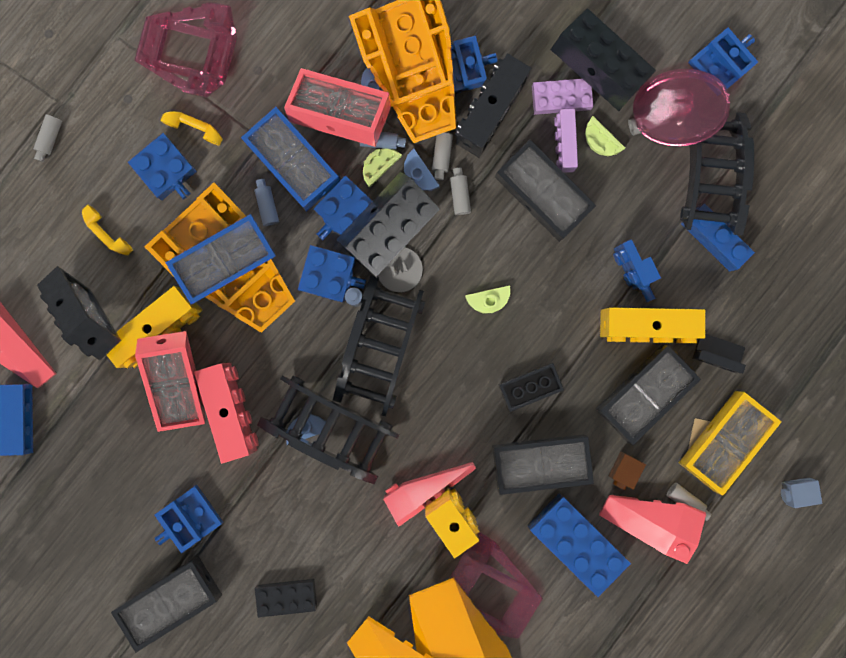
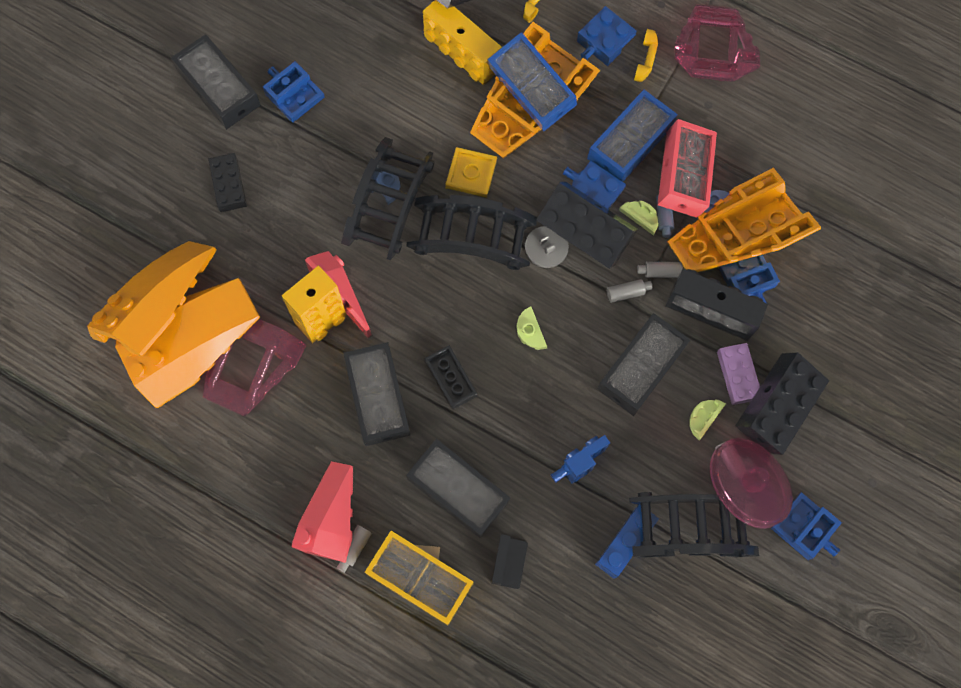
camera: 80 degrees right, 15 degrees down
brick [135,331,205,432] -> none
coral brick [194,363,259,464] -> none
sand blue cylinder [254,179,279,226] -> none
blue plate [298,245,366,303] -> none
sand blue cylinder [345,288,363,307] -> none
medium blue plate [404,149,440,191] -> none
blue brick [527,493,631,597] -> none
lavender piece [554,109,578,173] -> none
yellow brick [600,308,705,343] -> none
reddish brown brick [608,451,646,490] -> none
sand blue brick [781,478,822,508] -> none
none -> yellow tile [445,147,497,198]

